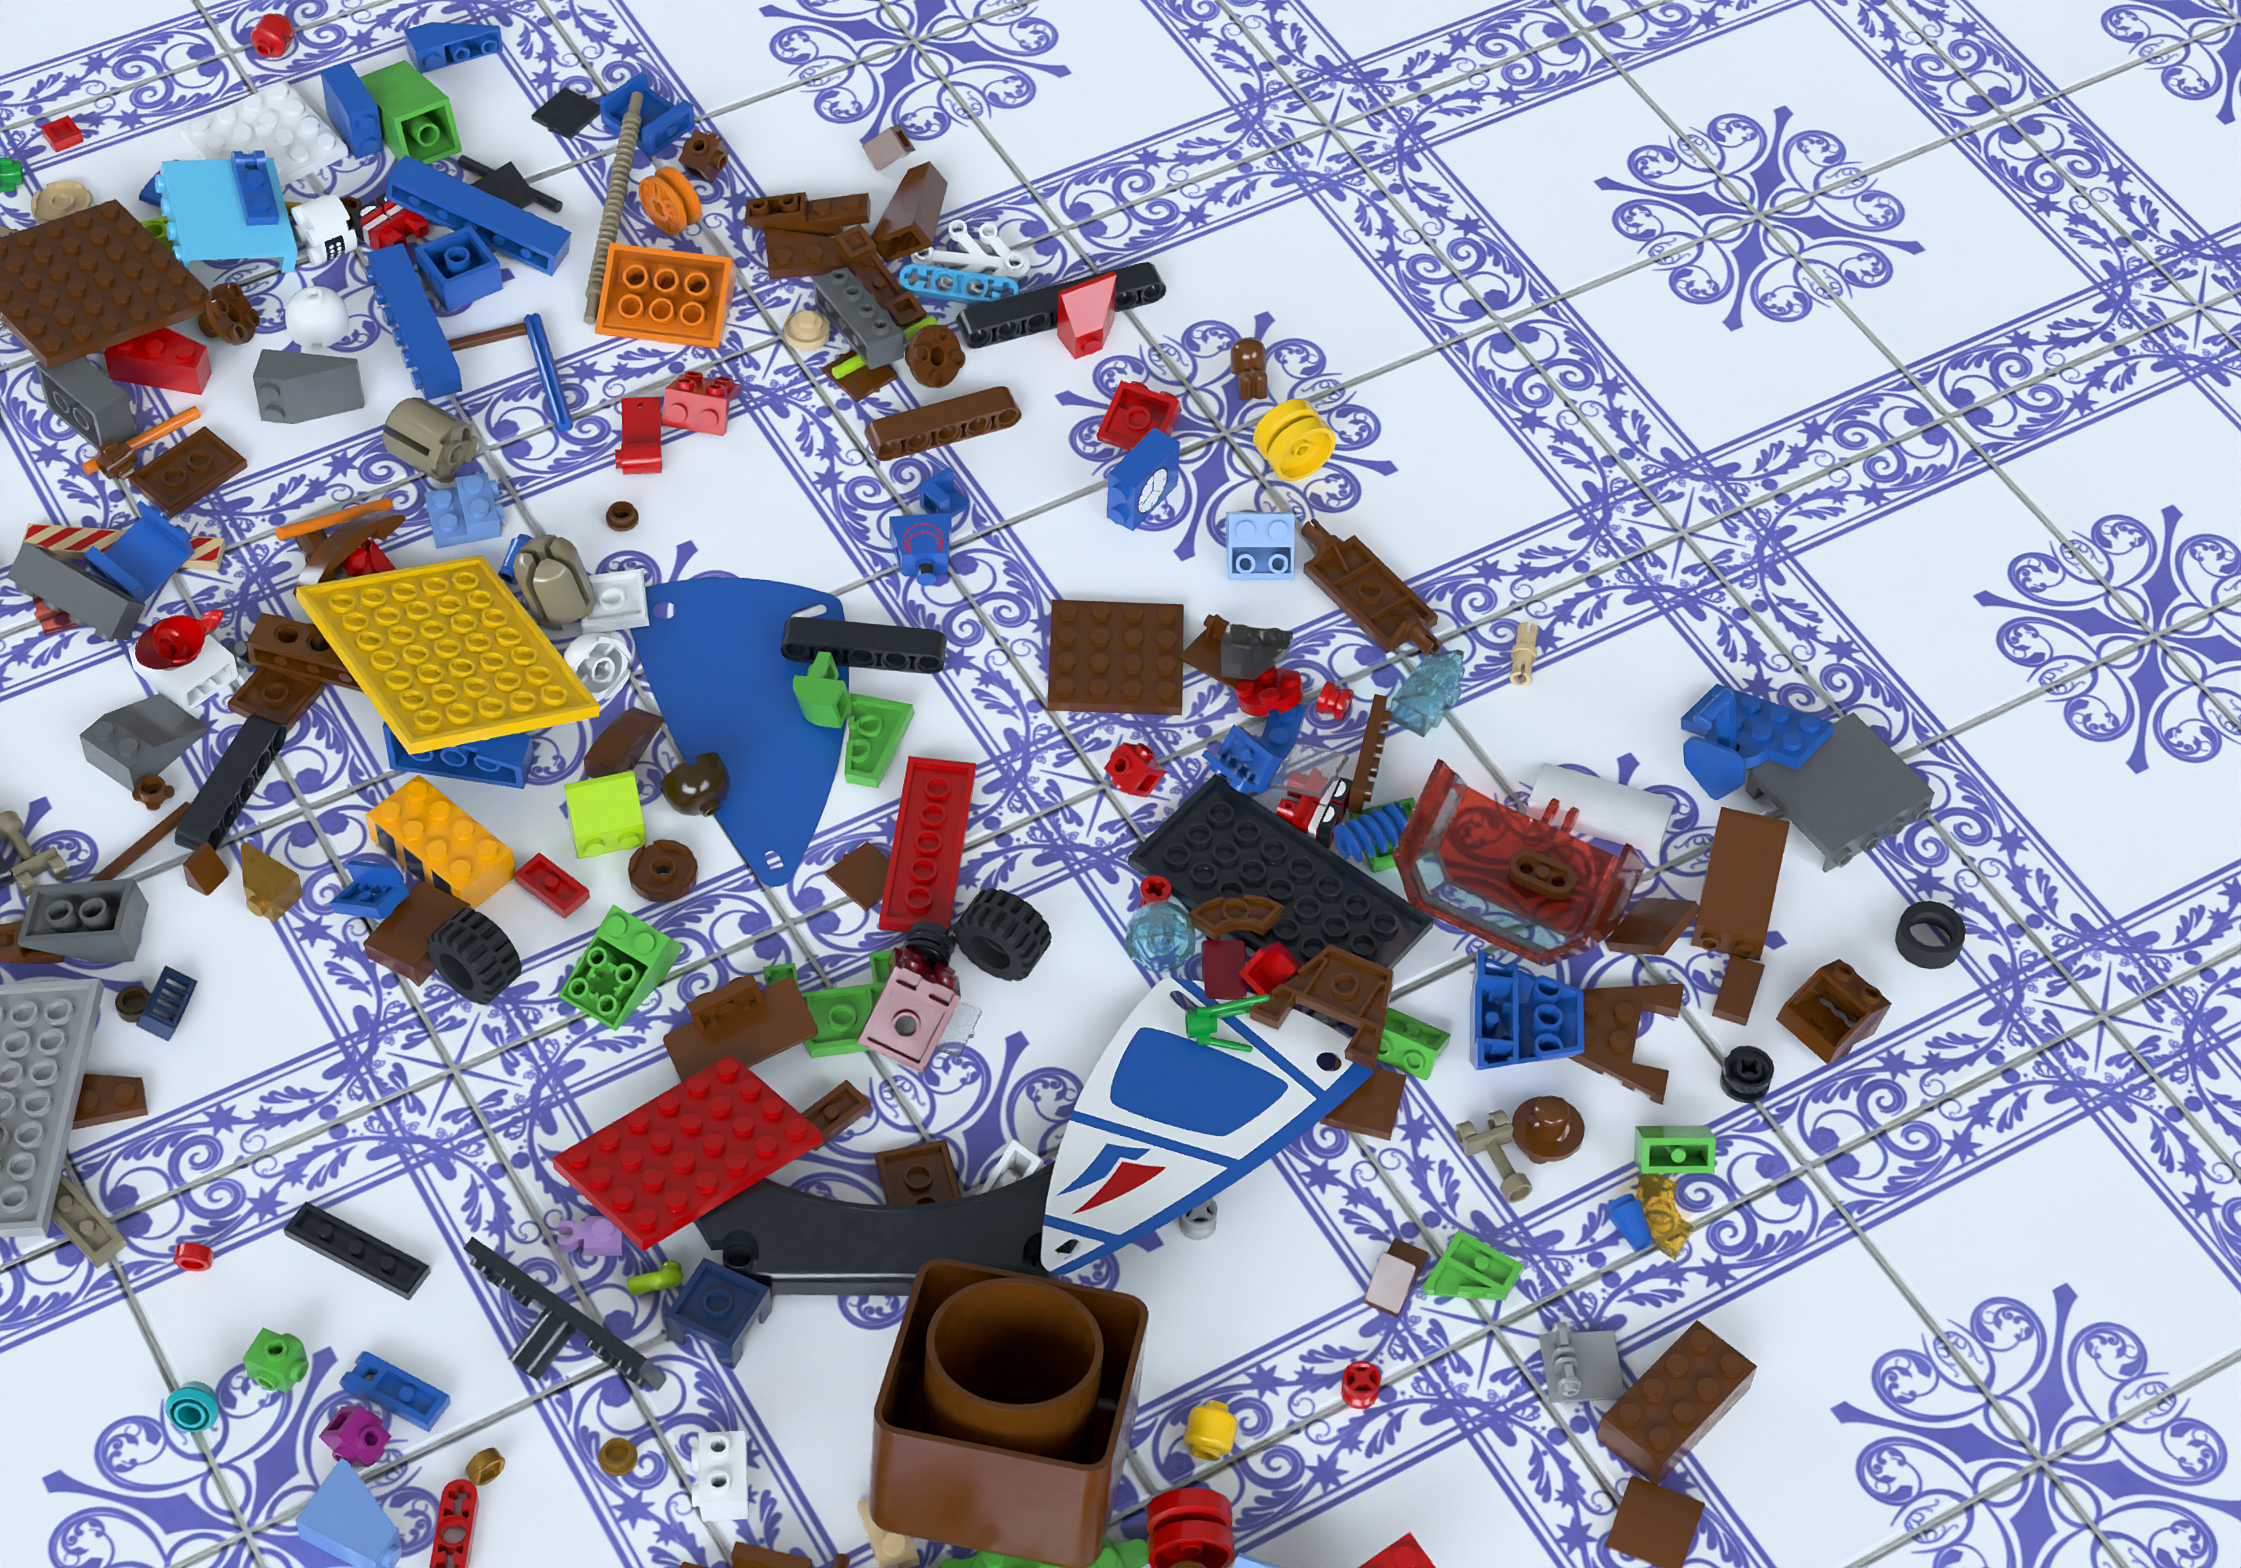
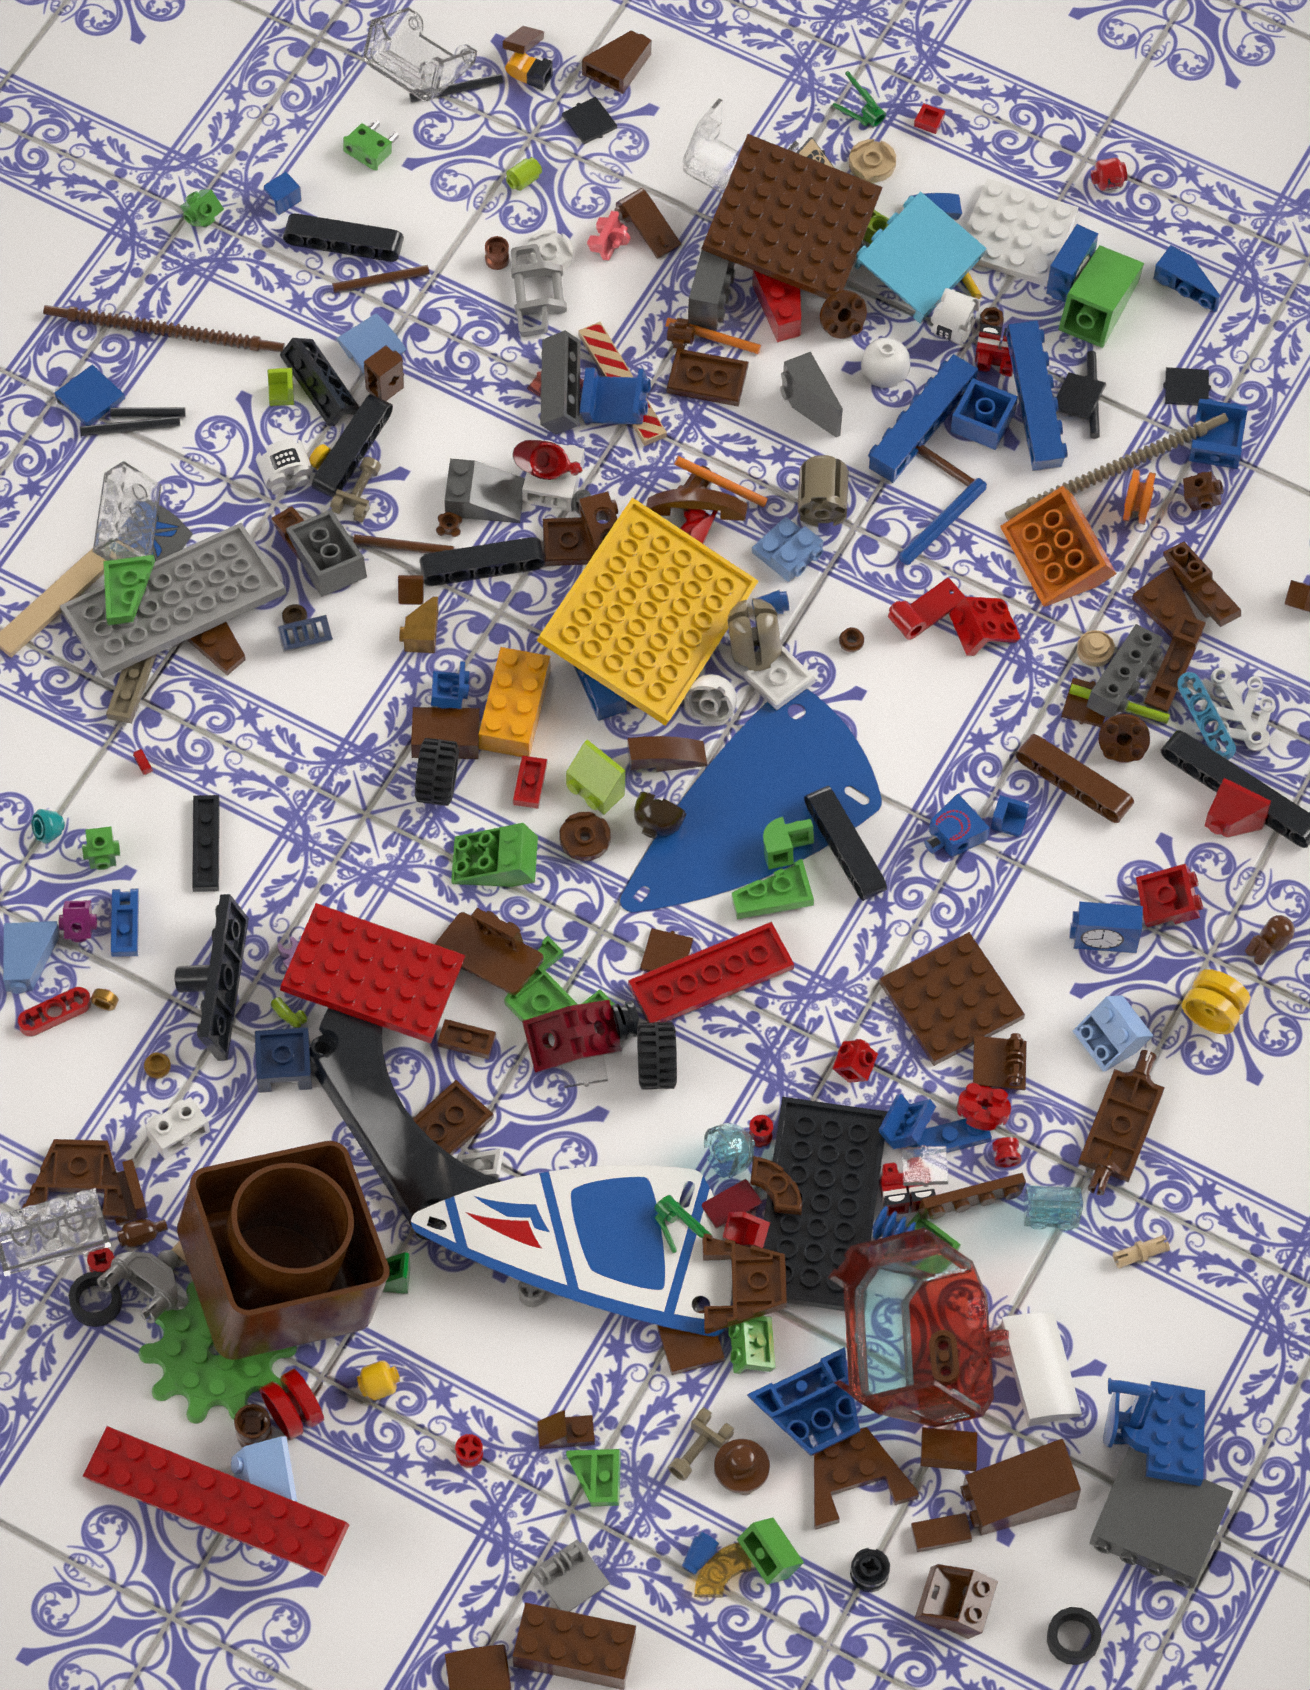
camera: 60 degrees right, 10 degrees up
blue plate [231,150,279,226] -> none
reddish brown slope [870,161,948,263] -> none
clear smoke slope [1221,624,1293,680] -> none

